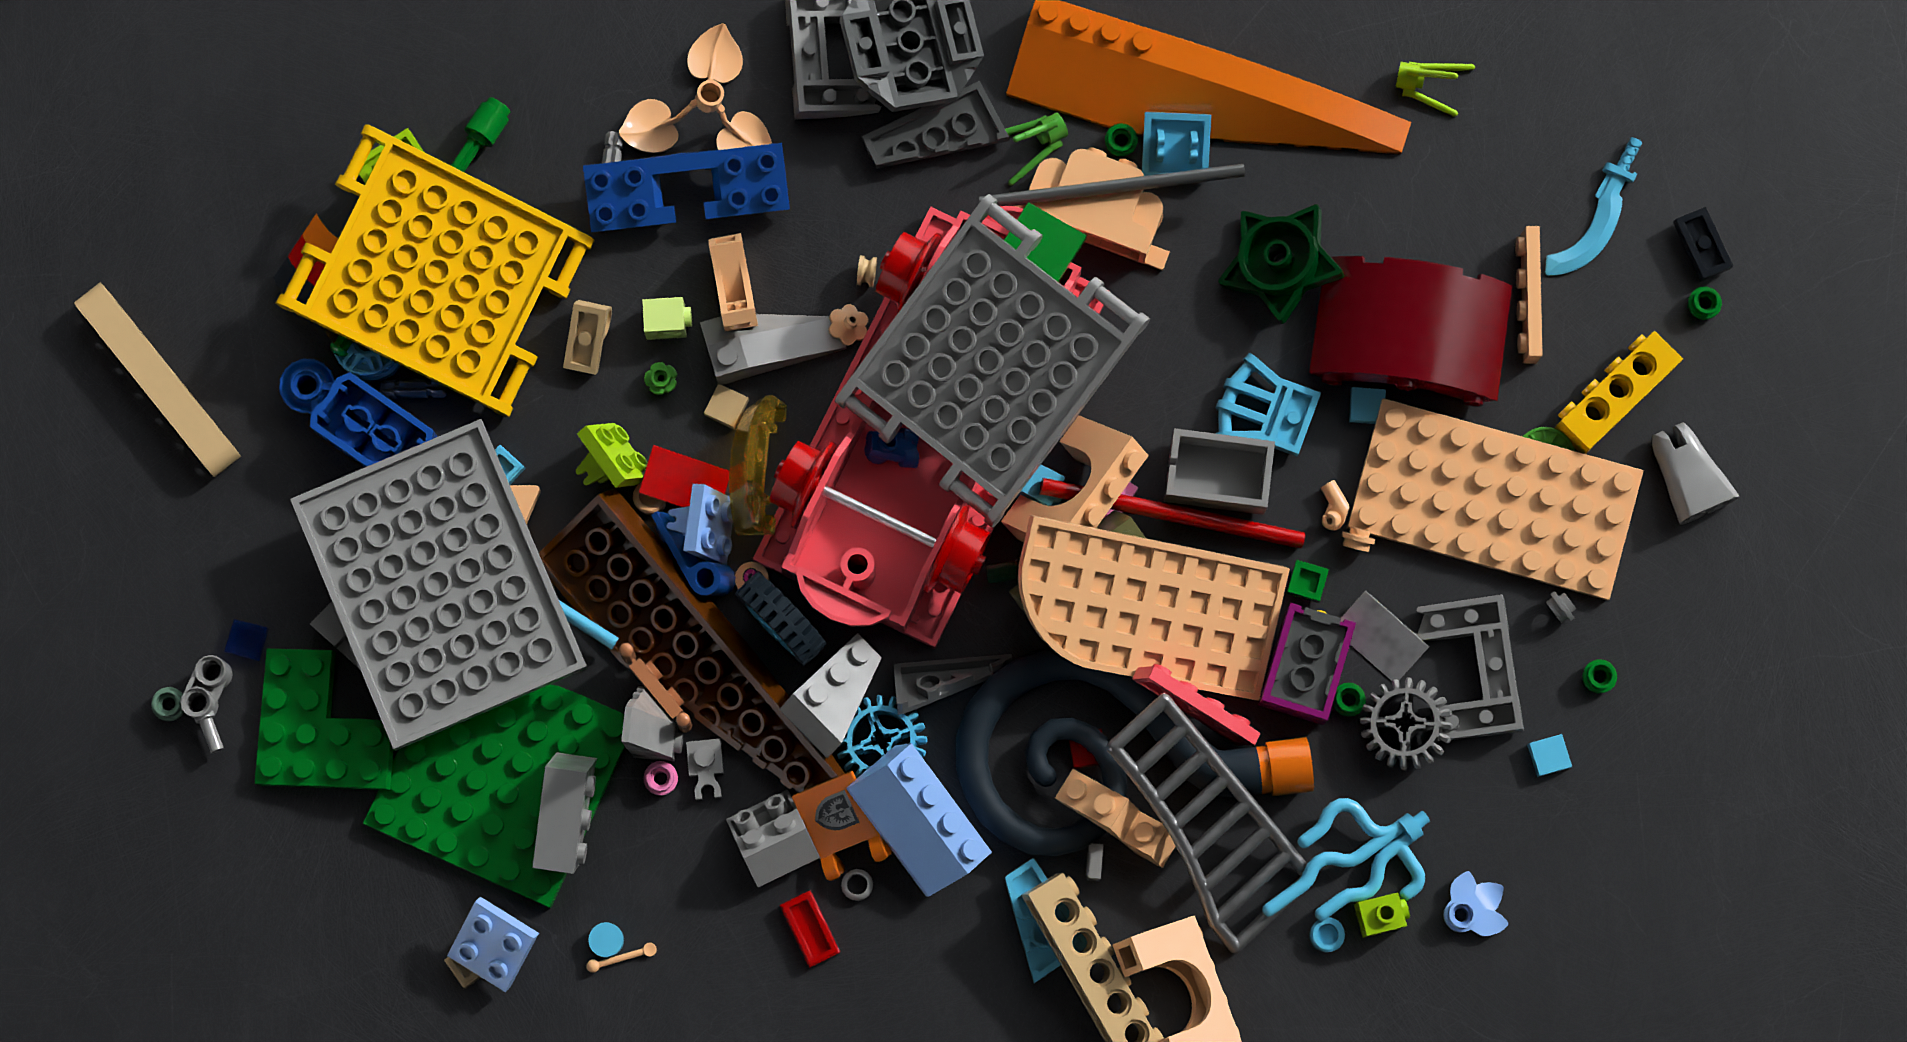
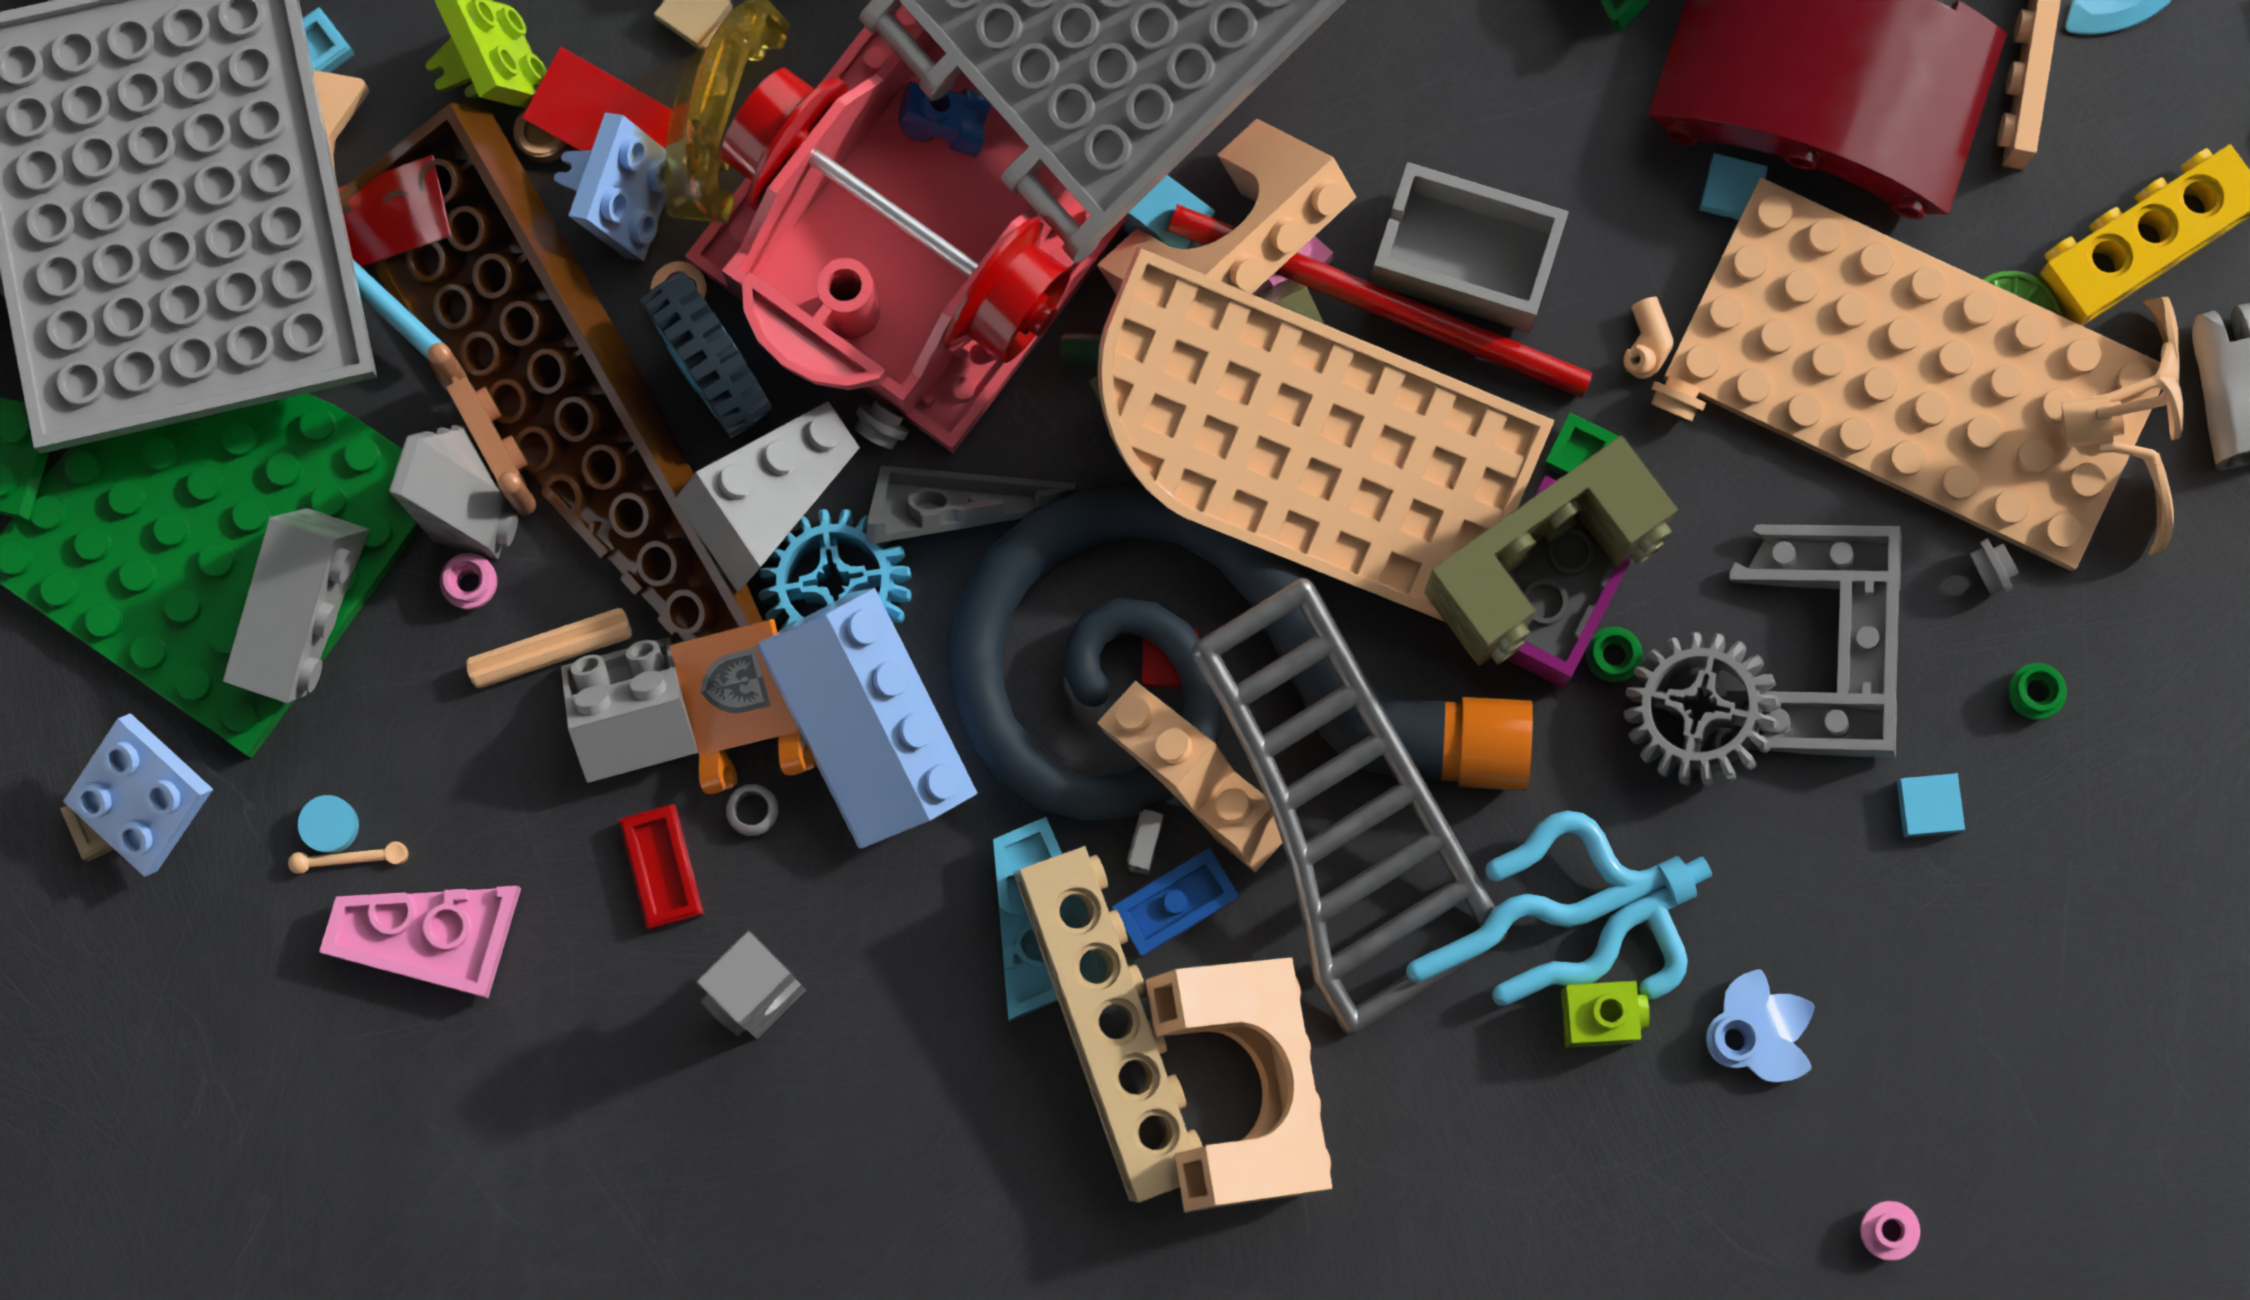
camera: 15 degrees right, 0 degrees up
blue door [651,511,736,597] -> none
light grey plate [686,739,724,801] -> none
coral plate [1132,664,1260,746] -> none
medium azure plate [1215,353,1321,457] -> none
medium azure tile [1309,917,1345,953] -> none
flat silver sticker [1341,590,1429,681] -> none
none -> bright pink wing [319,886,521,999]
none -> red sticker [338,155,451,267]
none -> light nougat axle [466,608,632,688]
none -> light grey arch [697,931,806,1039]
none -> light grey plate [854,400,909,449]
none -> blue plate [1111,848,1240,958]
none -> olive plate [1424,435,1678,666]
none -> bright pink plate [1860,1201,1920,1260]
none -> light nougat plant [2061,297,2183,555]

